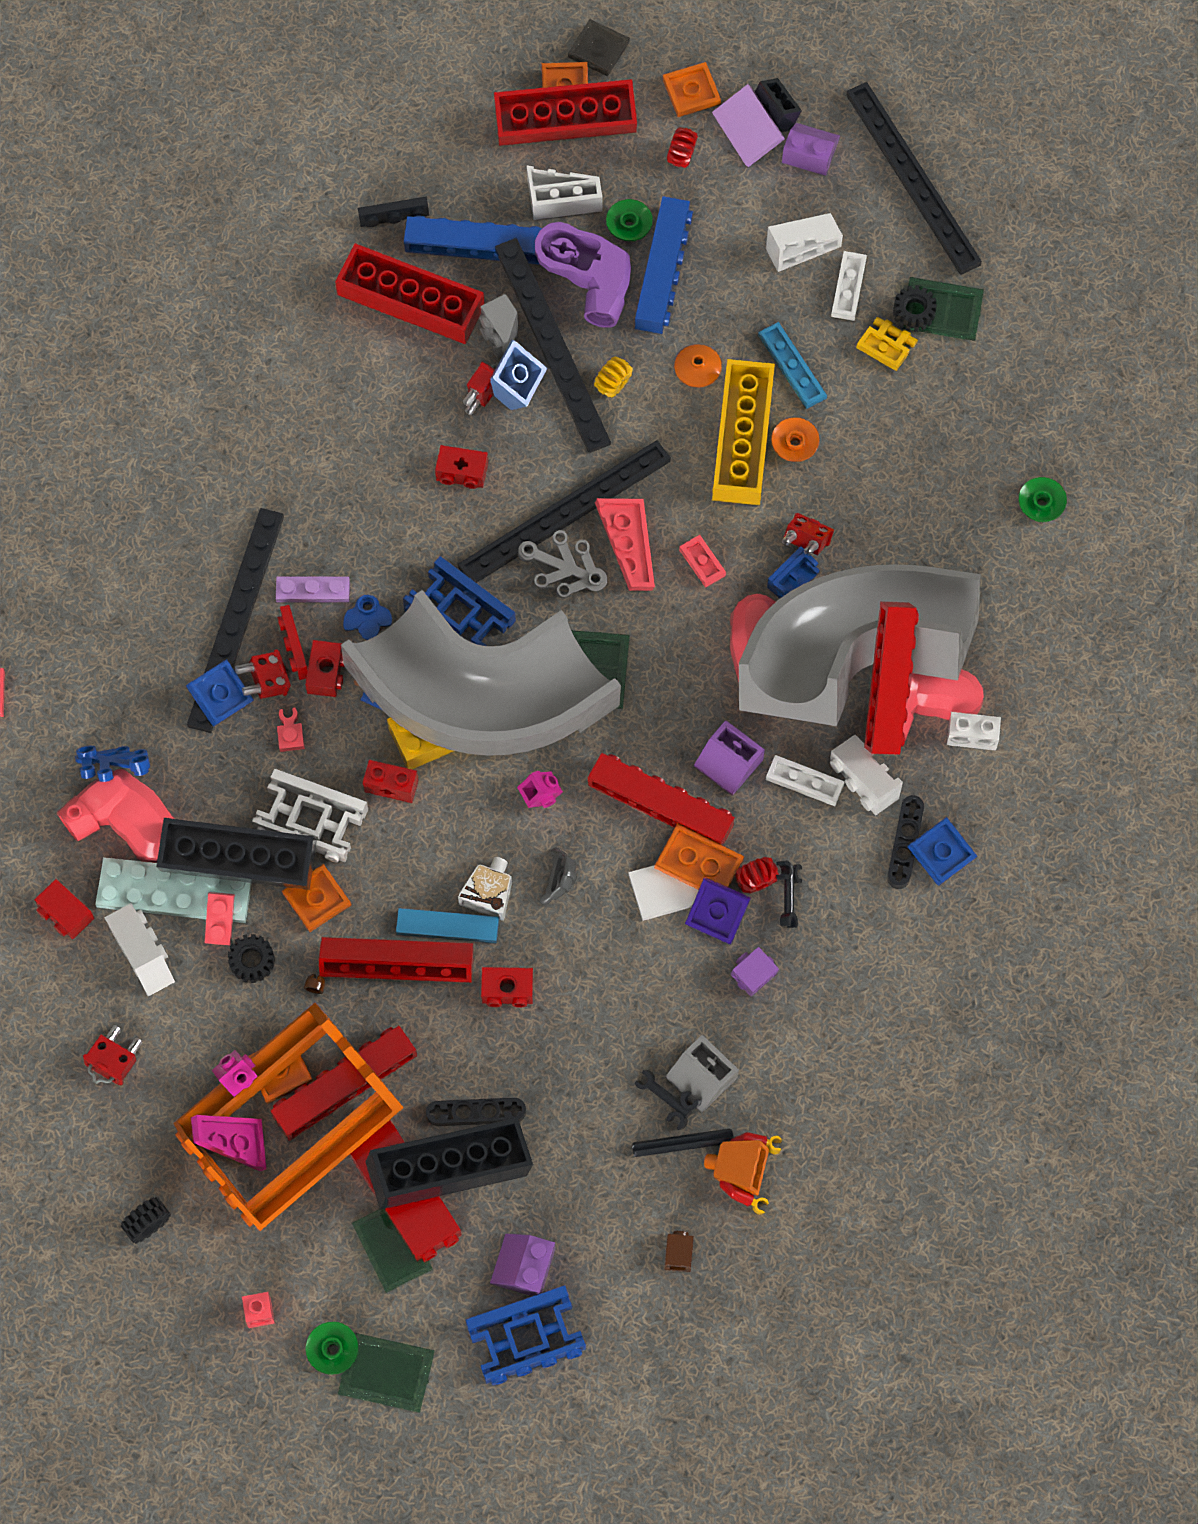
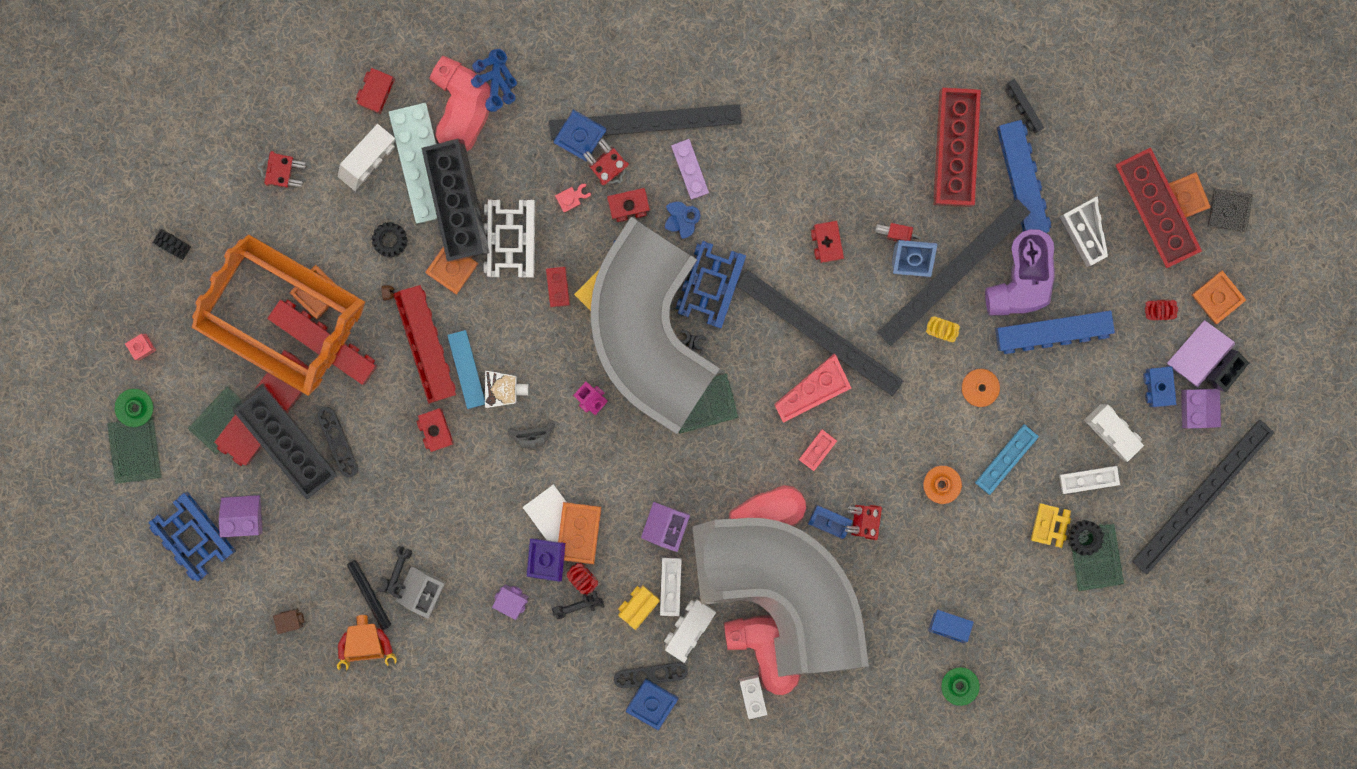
camera: 70 degrees right, 20 degrees up
dark pink wing [191,1115,267,1171] -> none
coral plate [205,892,235,946] -> none
dark pink brick [212,1050,258,1097] -> none
red plate [277,605,308,680] -> none
light grey slope [479,294,518,359] -> none
light grey plant [518,530,607,599] -> none
red brick [588,753,735,846] -> none
green dish [606,199,653,241] -> none
yellow brick [712,359,775,505] -> none
red brick [864,601,919,755] -> none
none -> yellow brick [618,585,660,630]
none -> blue hinge [928,610,974,643]
none -> blue brick [1143,366,1177,407]

